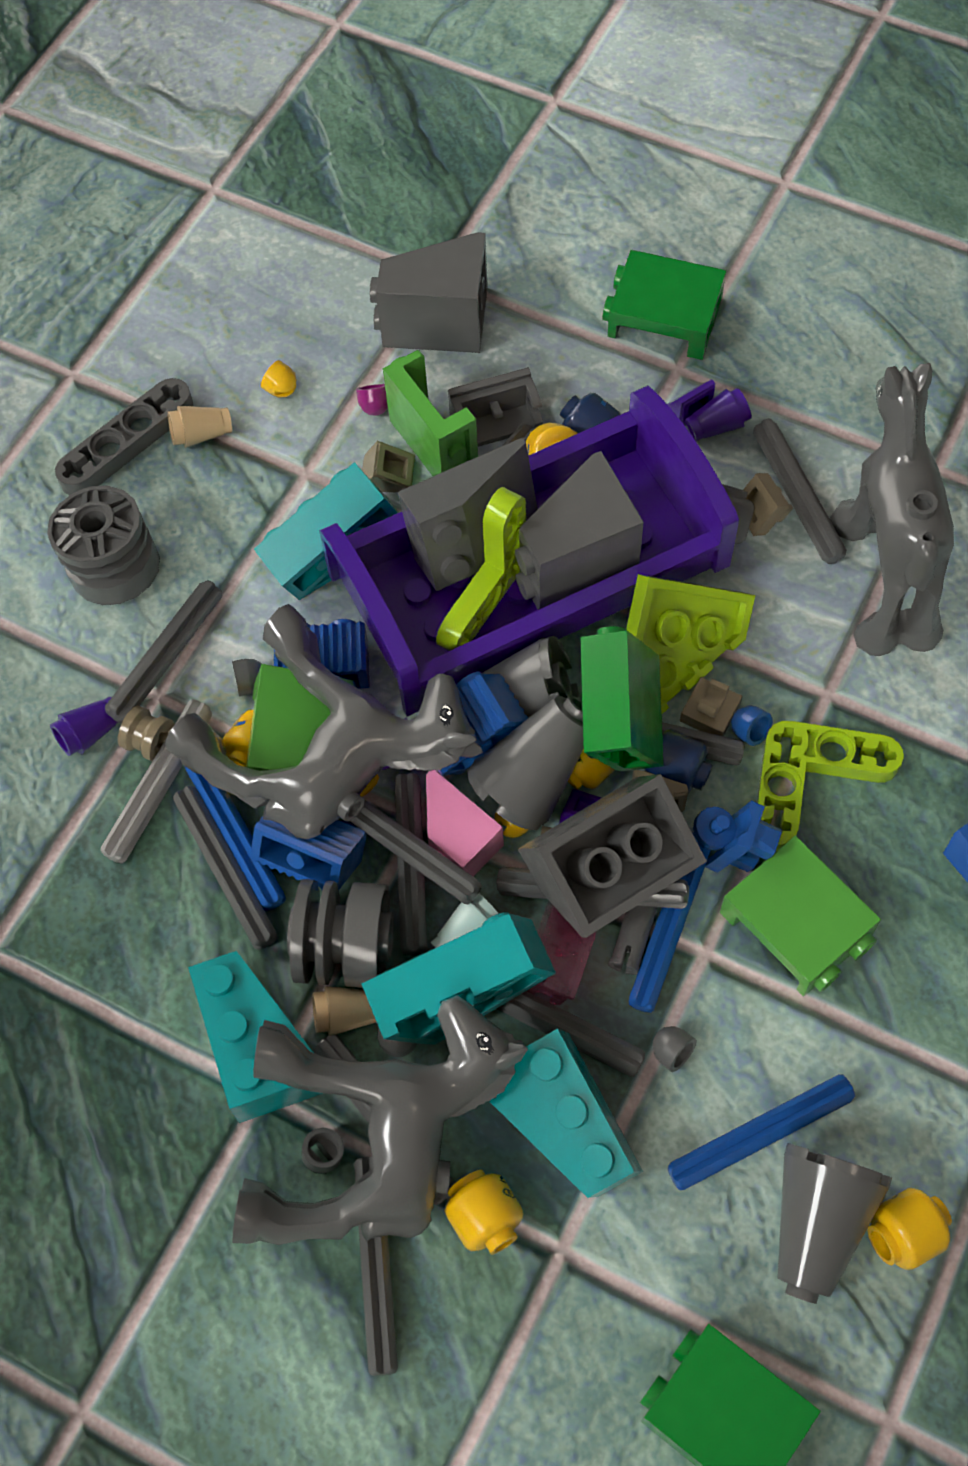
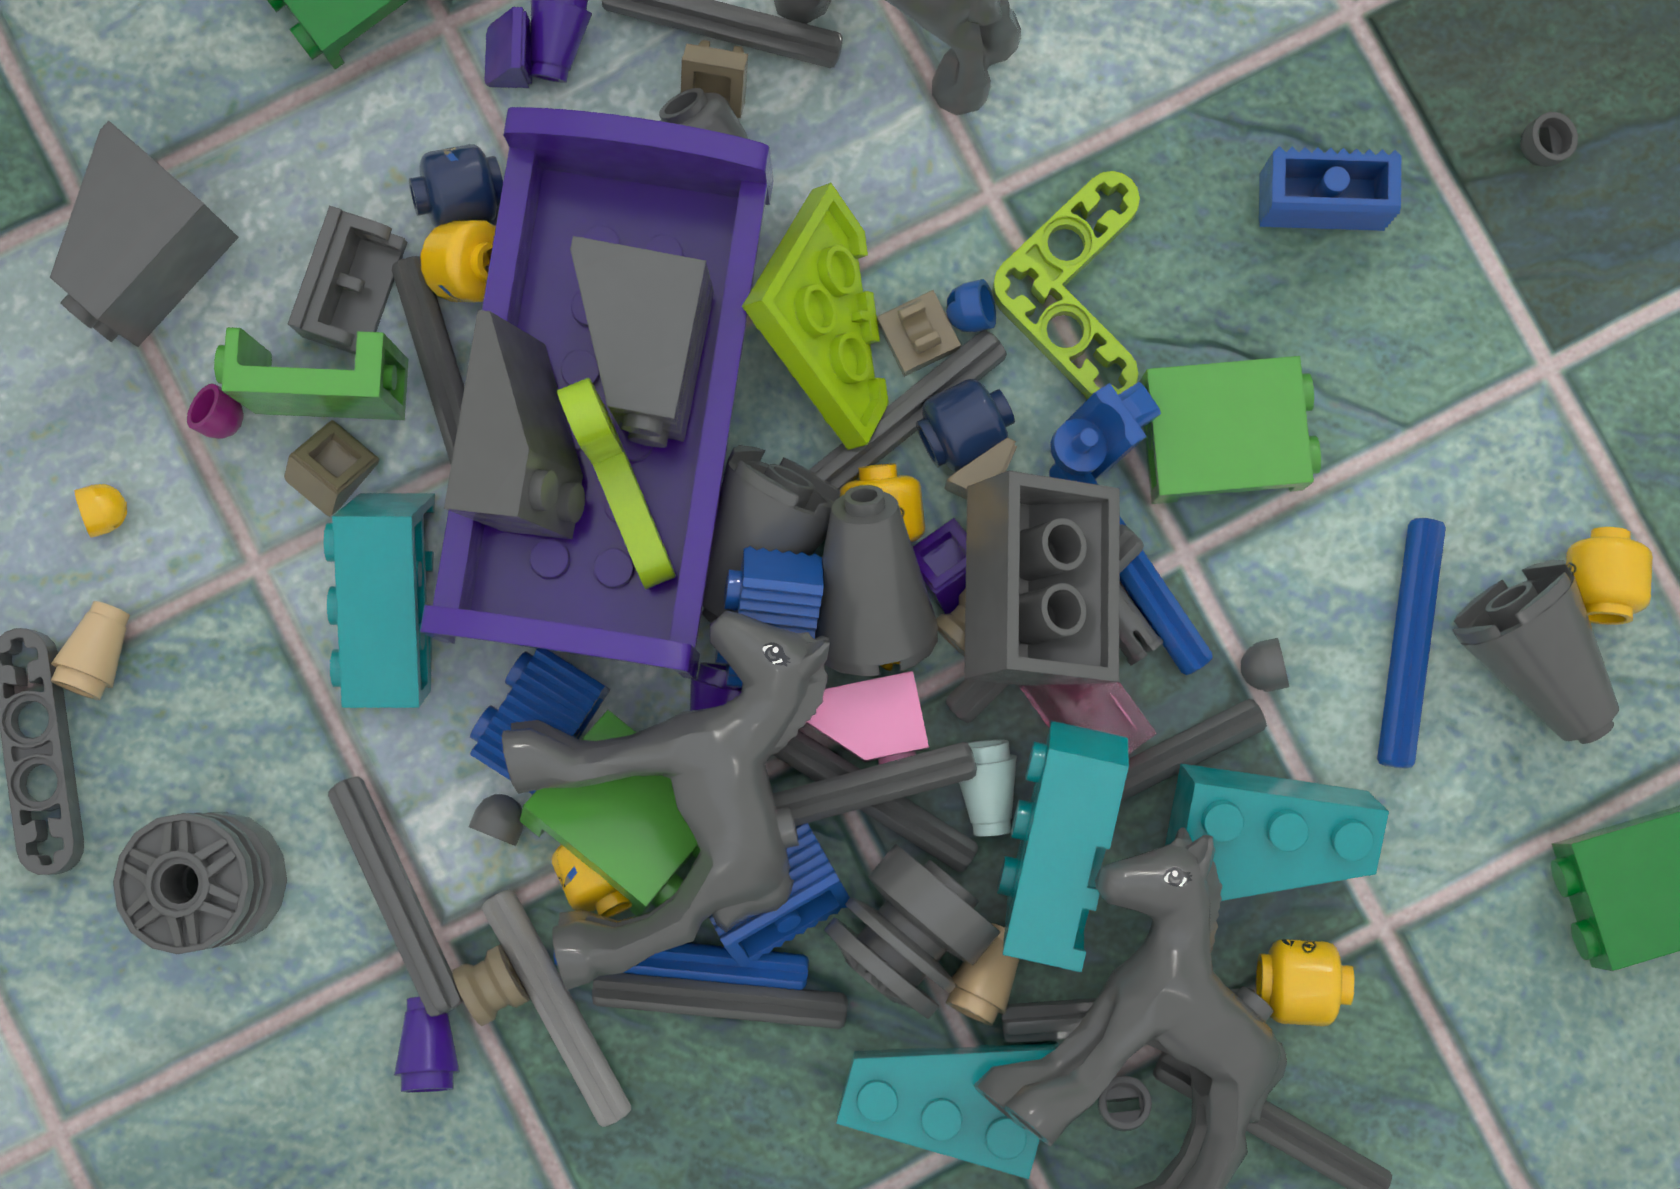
camera: 55 degrees left, 20 degrees up
green brick [581,626,664,771] -> none

